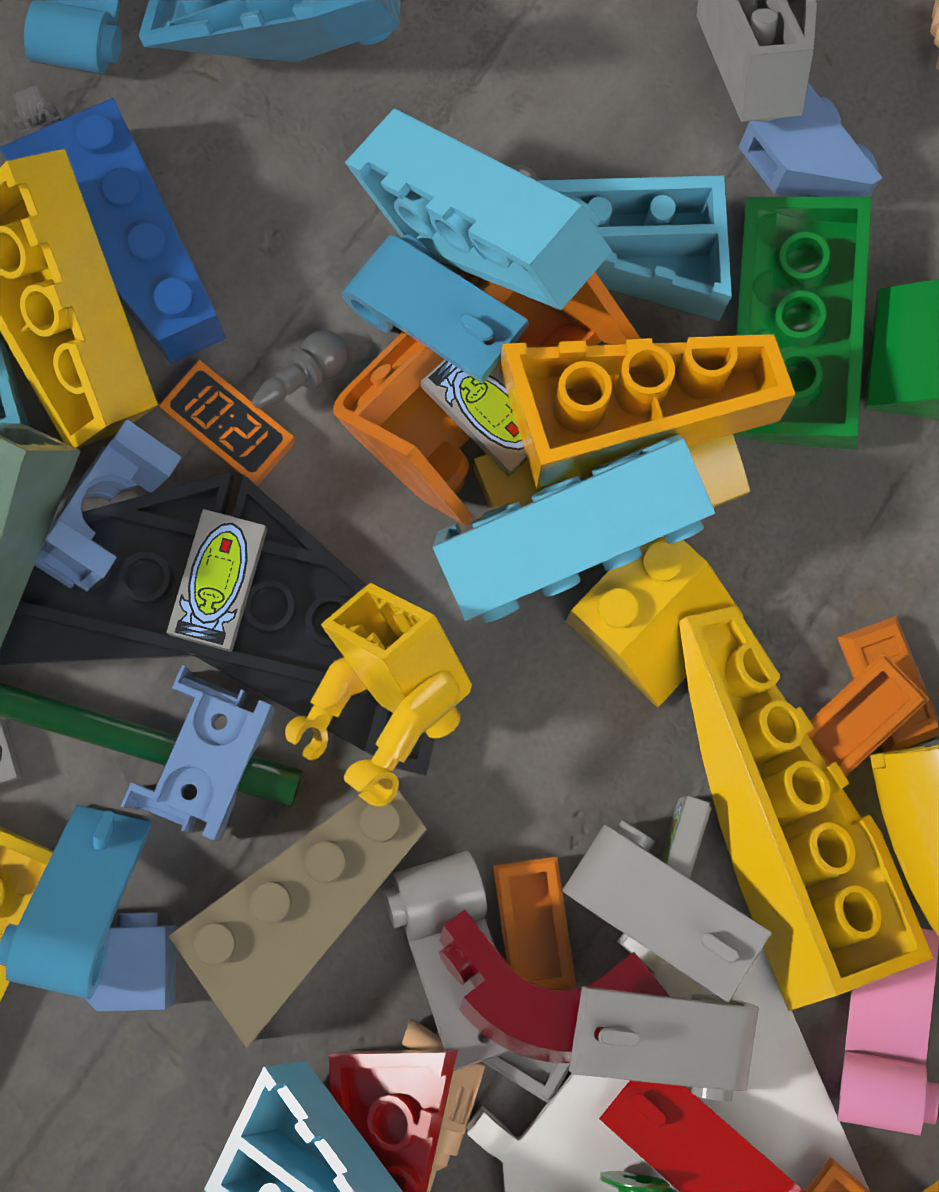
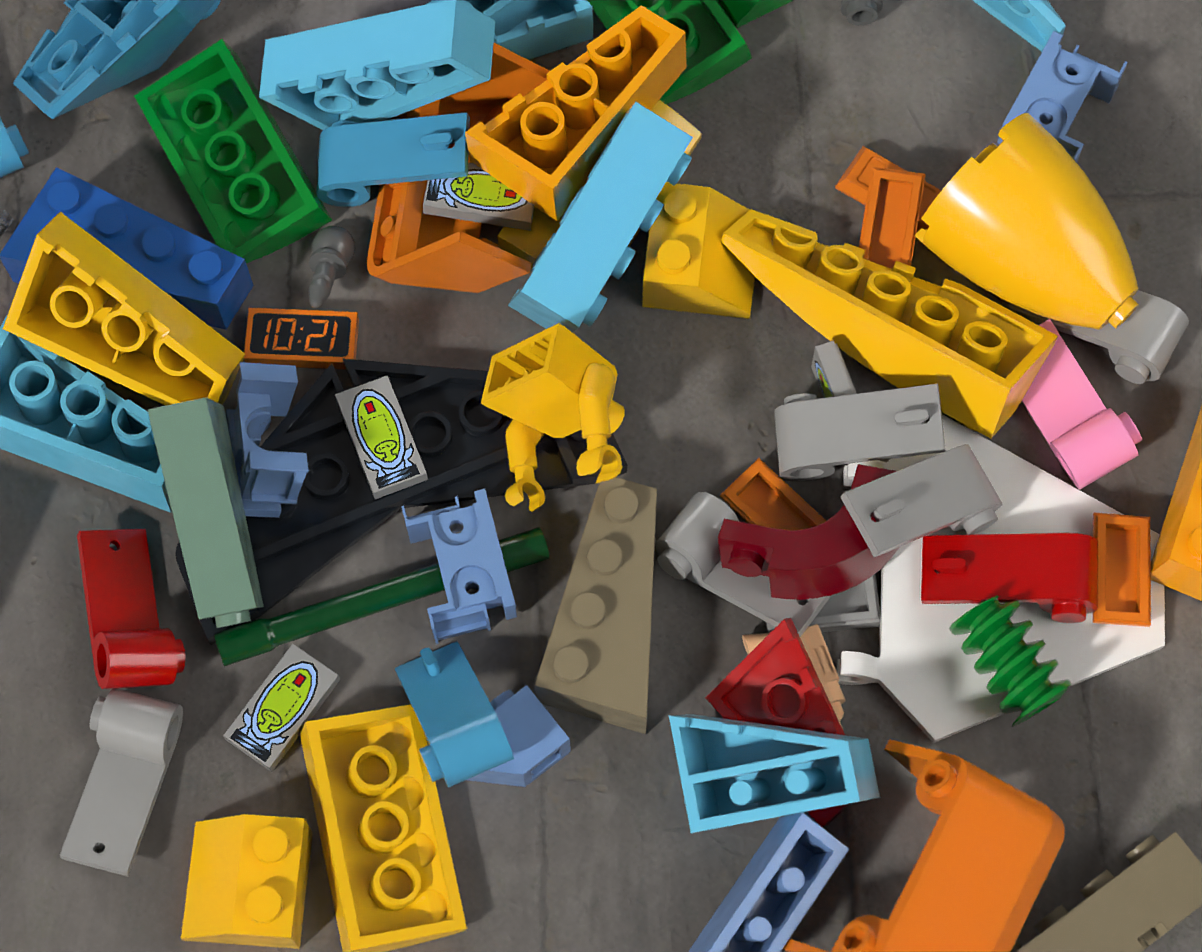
camera: 30 degrees left, 10 degrees down
none -> green slope [134,39,332,263]

